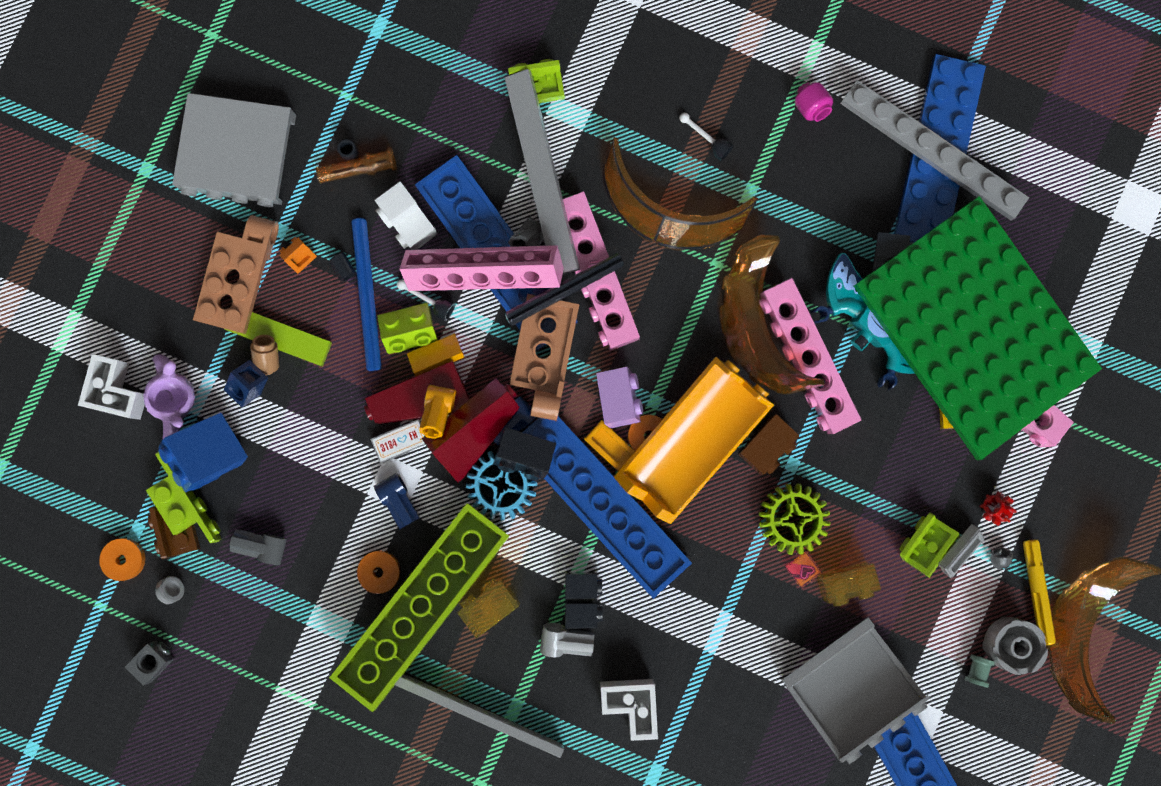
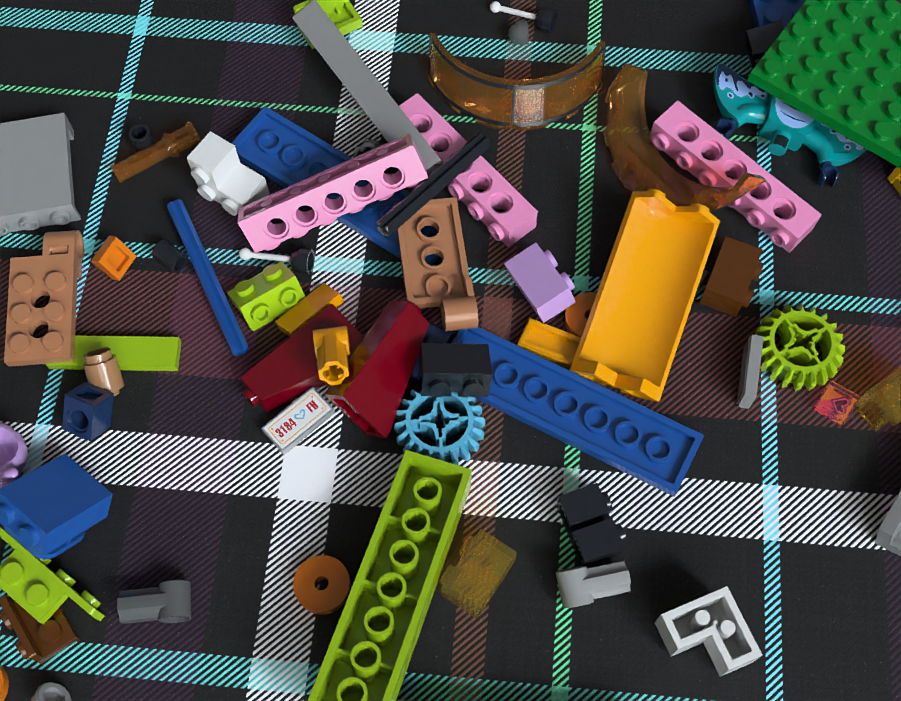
camera: 15 degrees left, 20 degrees down
dark blue piece [373,472,420,529] -> none
none -> dark grey hinge [508,21,529,45]
none -> light grey tile [736,334,764,409]

